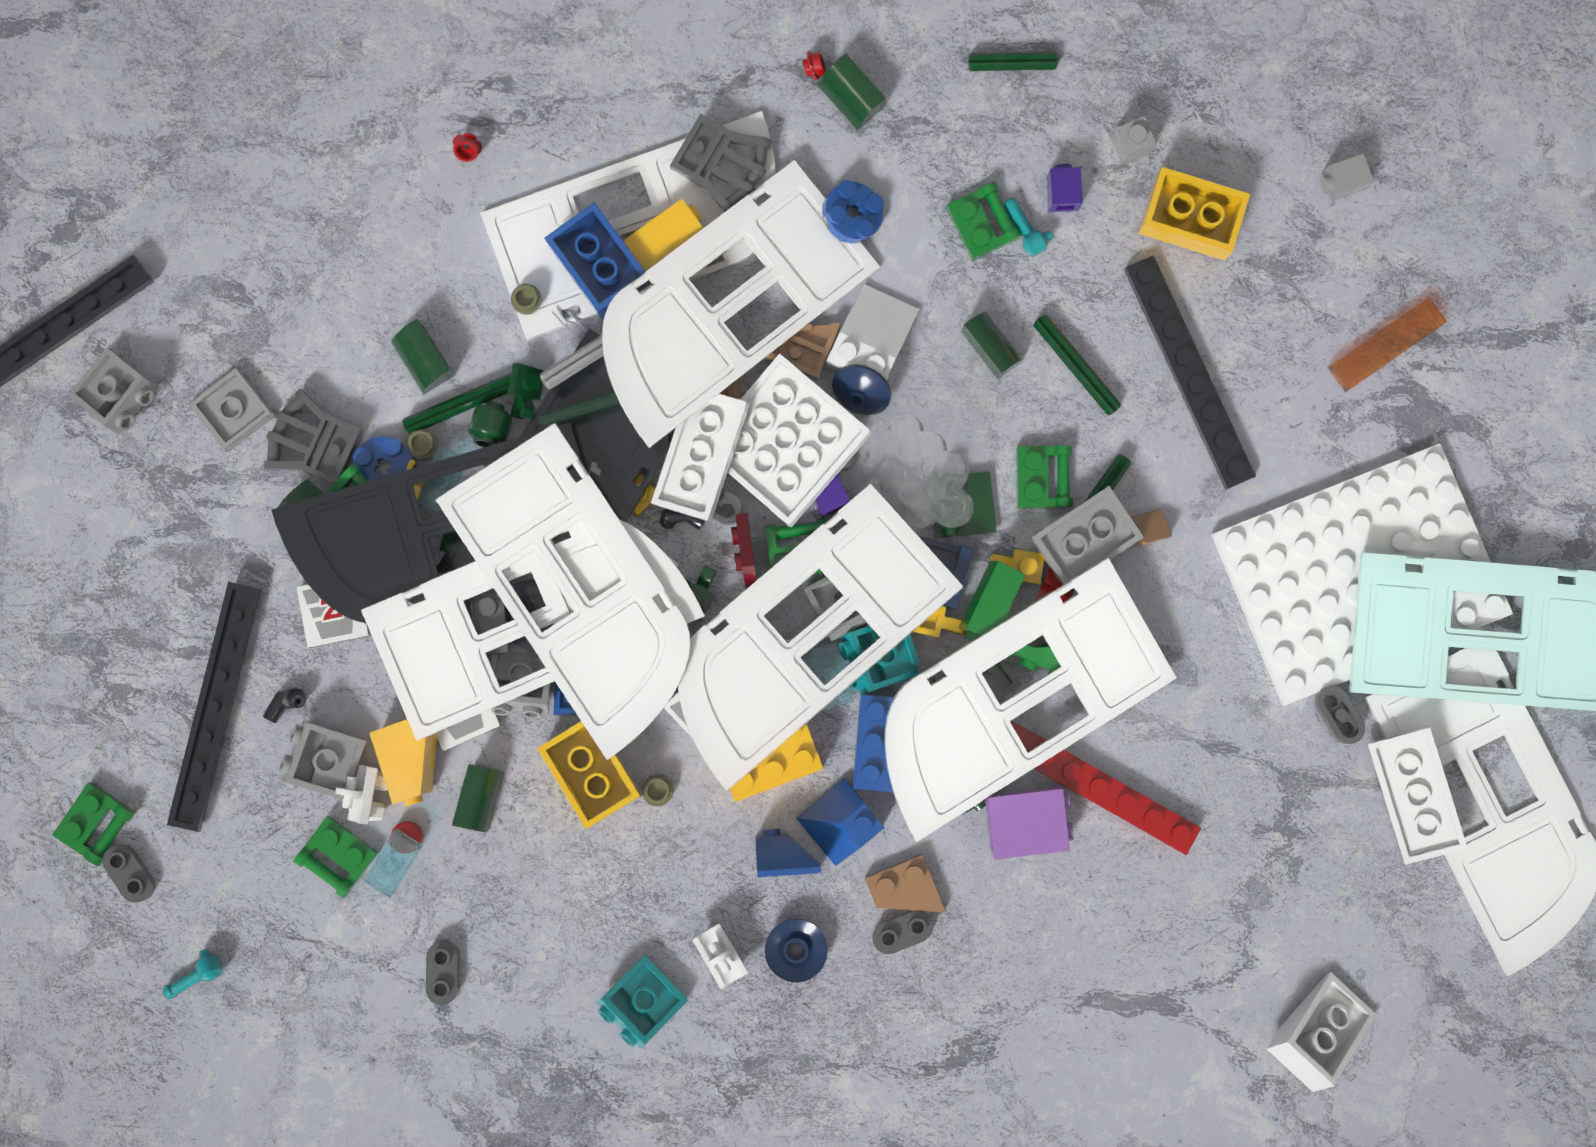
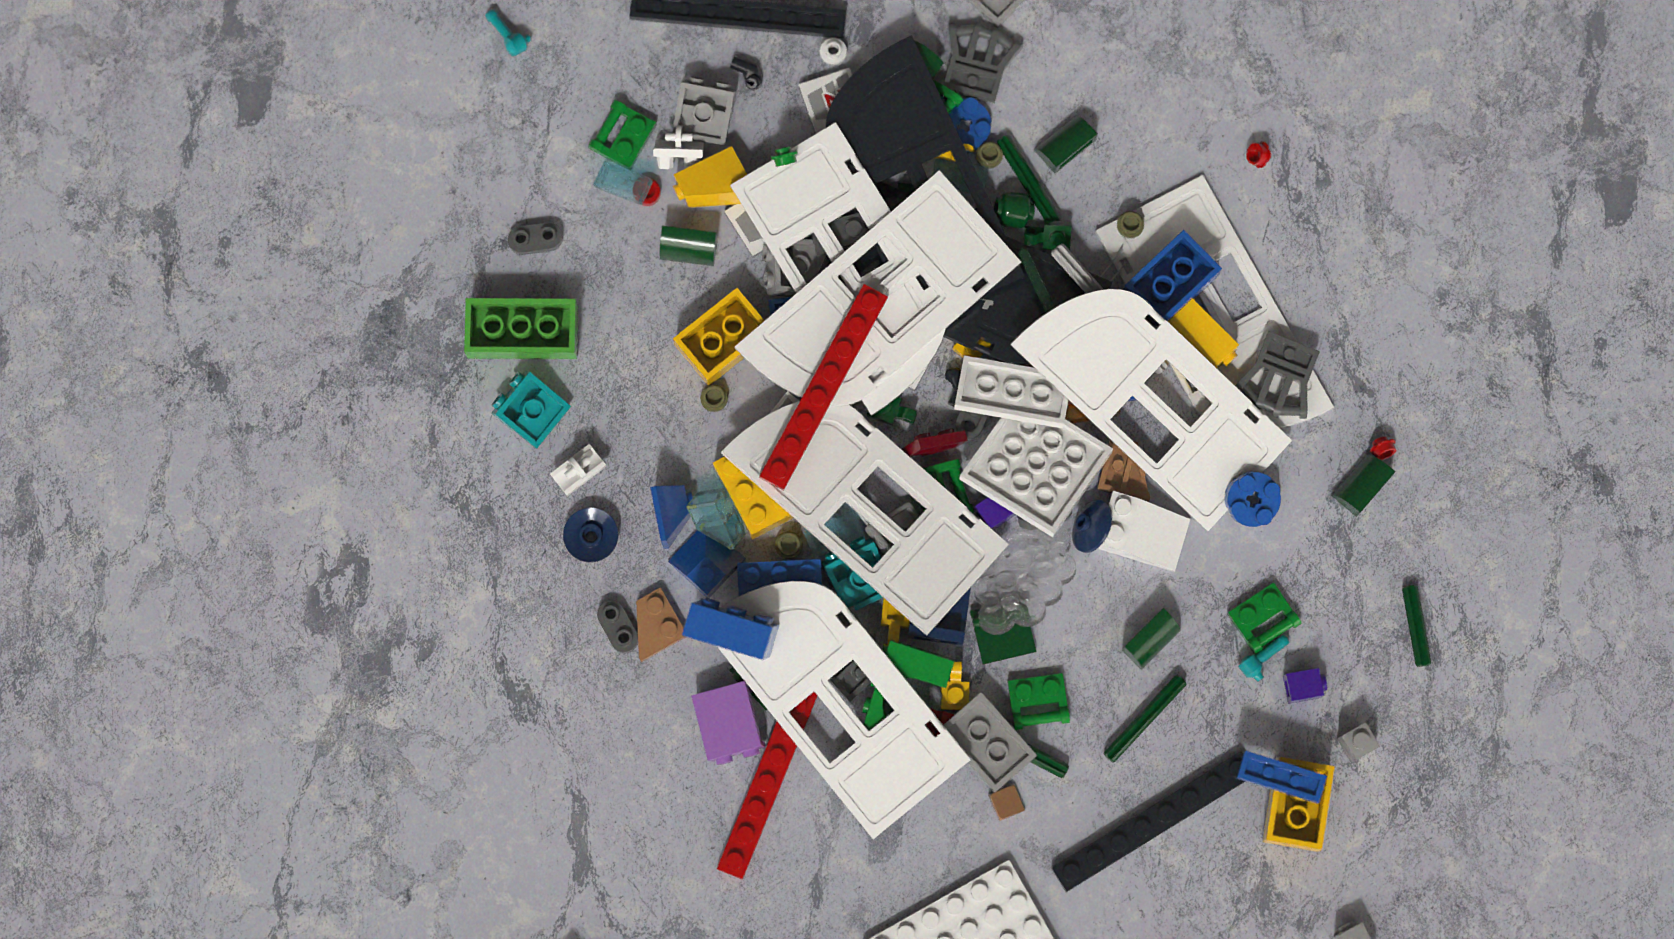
camera: 85 degrees right, 5 degrees down
none -> bright green brick [464,298,578,359]
none -> blue brick [682,597,779,660]
none -> clear light blue slope [686,488,746,549]
none -> red plate [759,284,888,491]
none -> green plate [770,146,798,167]
none -> olive plate [775,531,803,559]
none -> white plate [820,38,847,65]
none -> blue plate [1236,750,1327,804]

